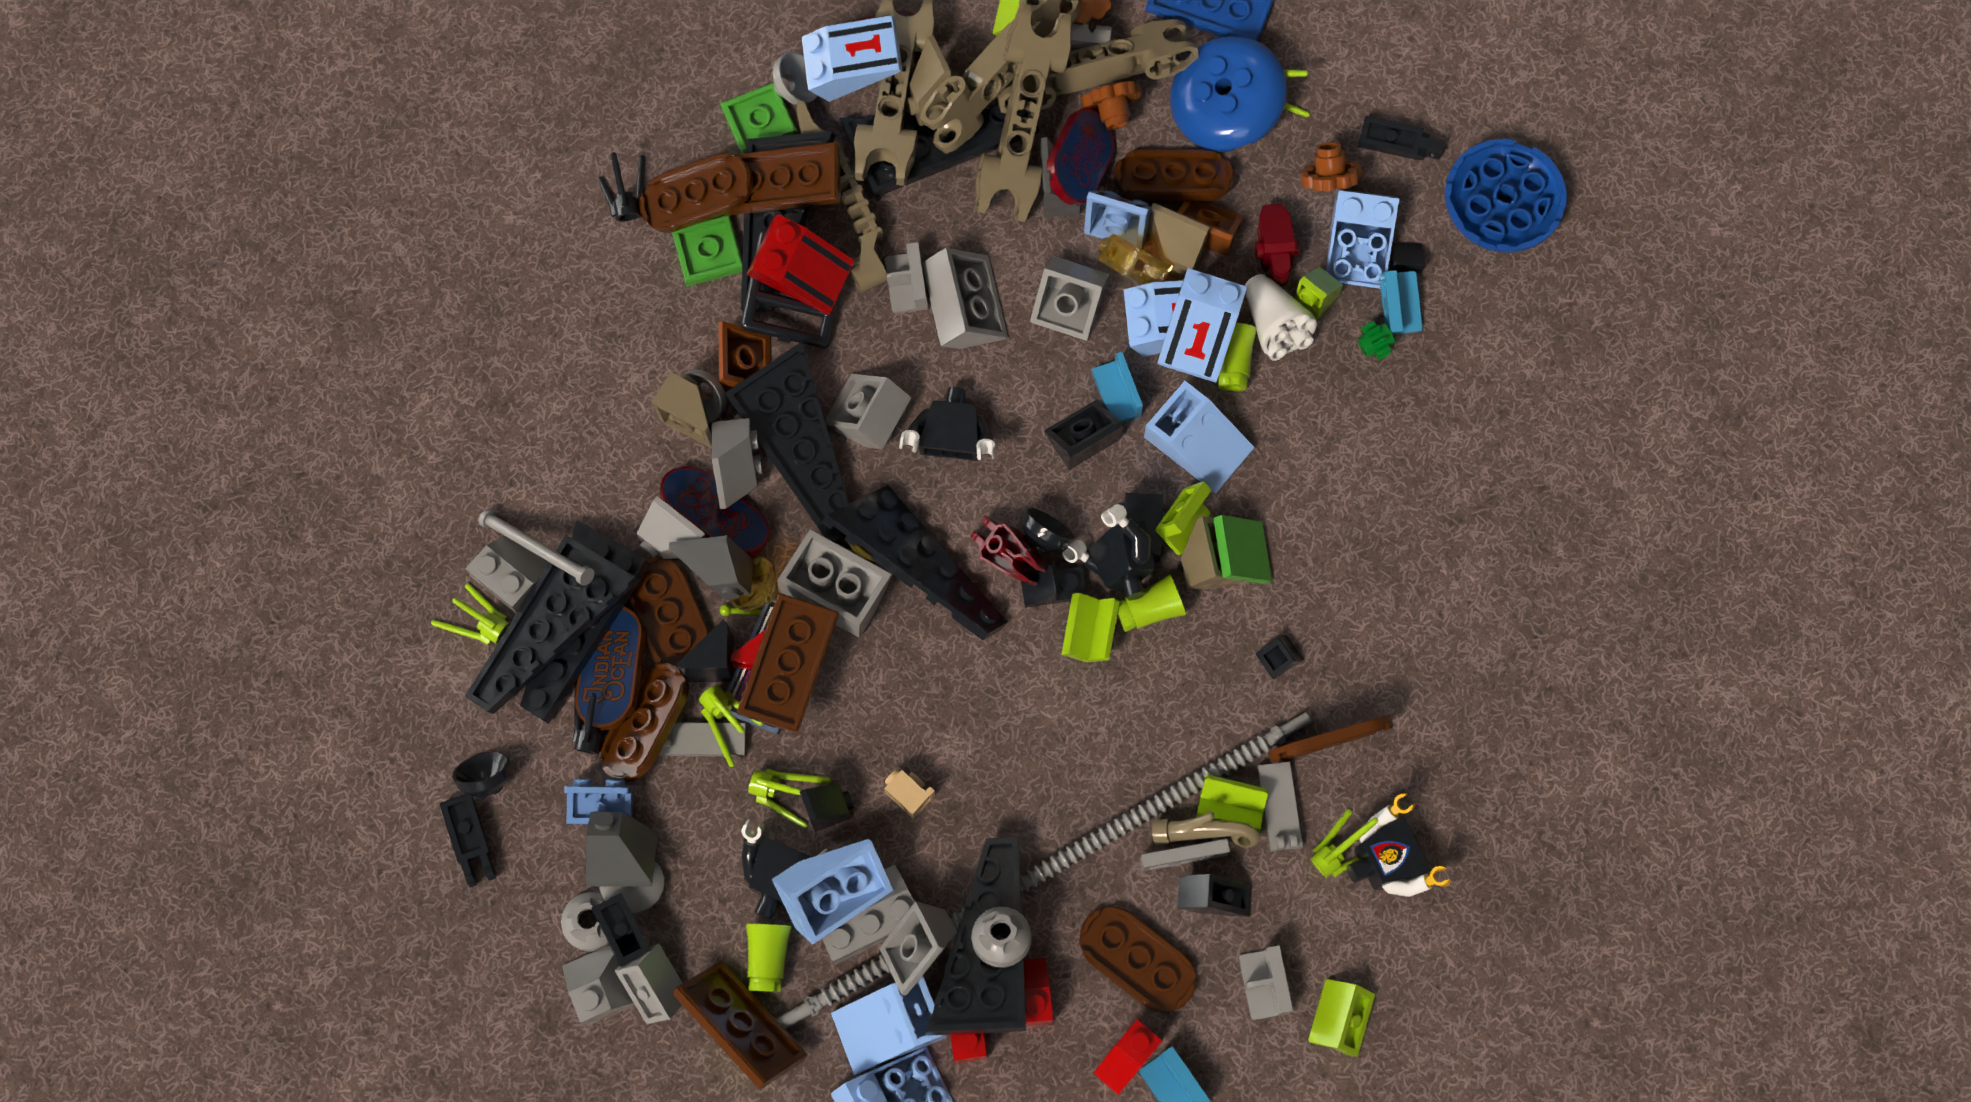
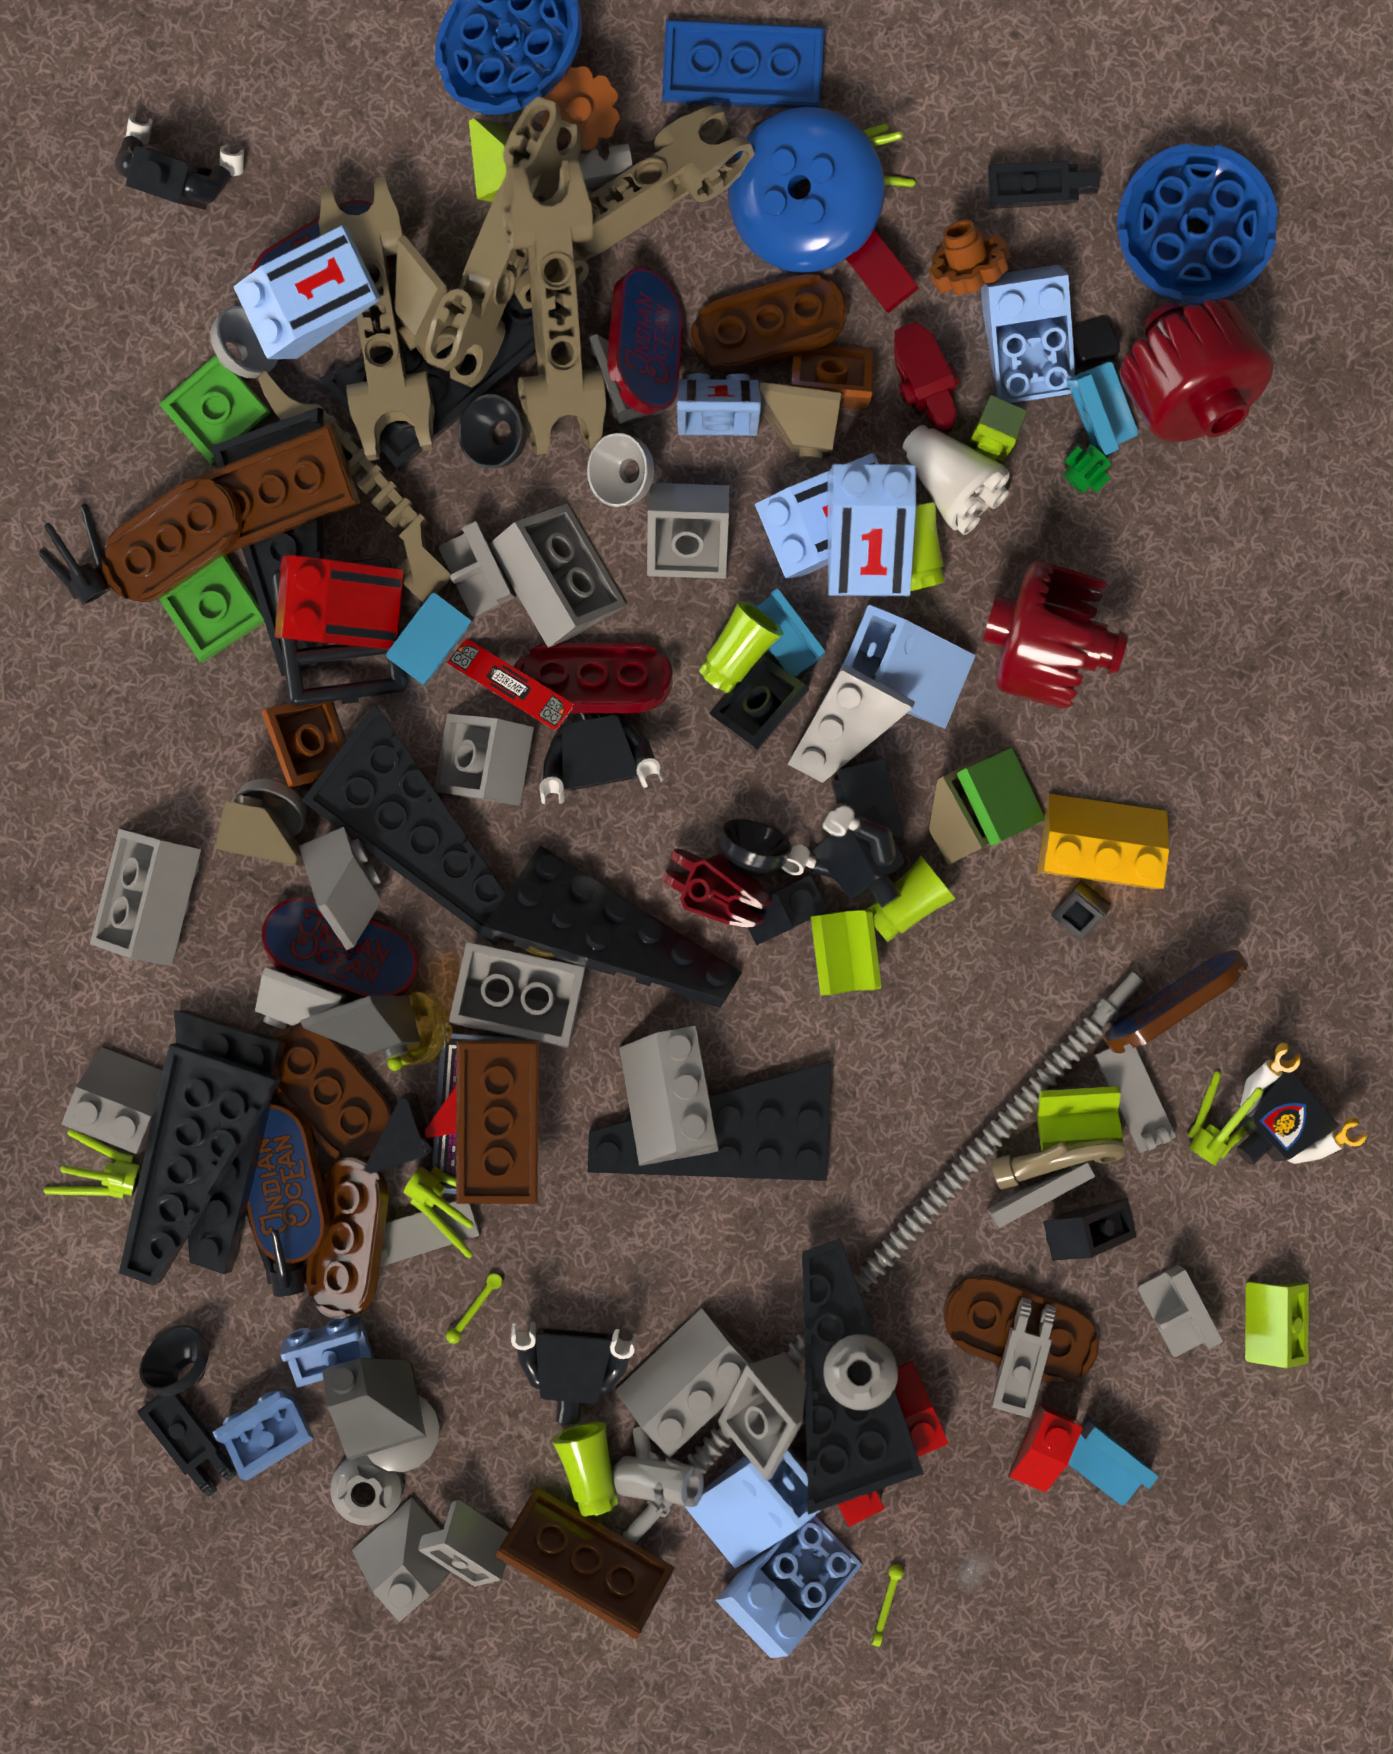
camera: 20 degrees left, 15 degrees up
light grey bar [479,509,594,586] -> none
black slope [592,893,650,967] -> none
lime plant [748,769,831,828] -> none
light blue slope [772,839,893,945] -> none
black slope [800,784,854,832] -> none
tan brick [884,768,935,819] -> none
dark orange plant [1080,81,1142,130] -> none
clear yellow torso [1098,234,1173,285] -> none
lime panel [1155,481,1211,555] -> none
none -> light grey slope [90,829,201,966]
none -> medium blue bracket [213,1390,315,1481]
none -> dark azure panel [386,593,472,686]
none -> sticker [446,638,573,730]
none -> lime hinge [446,1273,502,1344]
none -> black piece [458,394,527,469]
none -> dark red tile [514,643,673,713]
none -> light grey piece [587,433,654,507]
none -> black wing [587,1061,831,1181]
none -> light grey piece [612,1427,703,1507]
none -> light grey slope [619,1026,719,1166]
none -> lime plant [699,601,784,693]
none -> wing [788,664,915,783]
none -> dark red slope [845,230,919,314]
none -> dark red piece [983,561,1129,709]
none -> light grey hinge [990,1297,1056,1418]
none -> yellow slope [1037,794,1169,889]
none -> dark red piece [1120,299,1273,442]

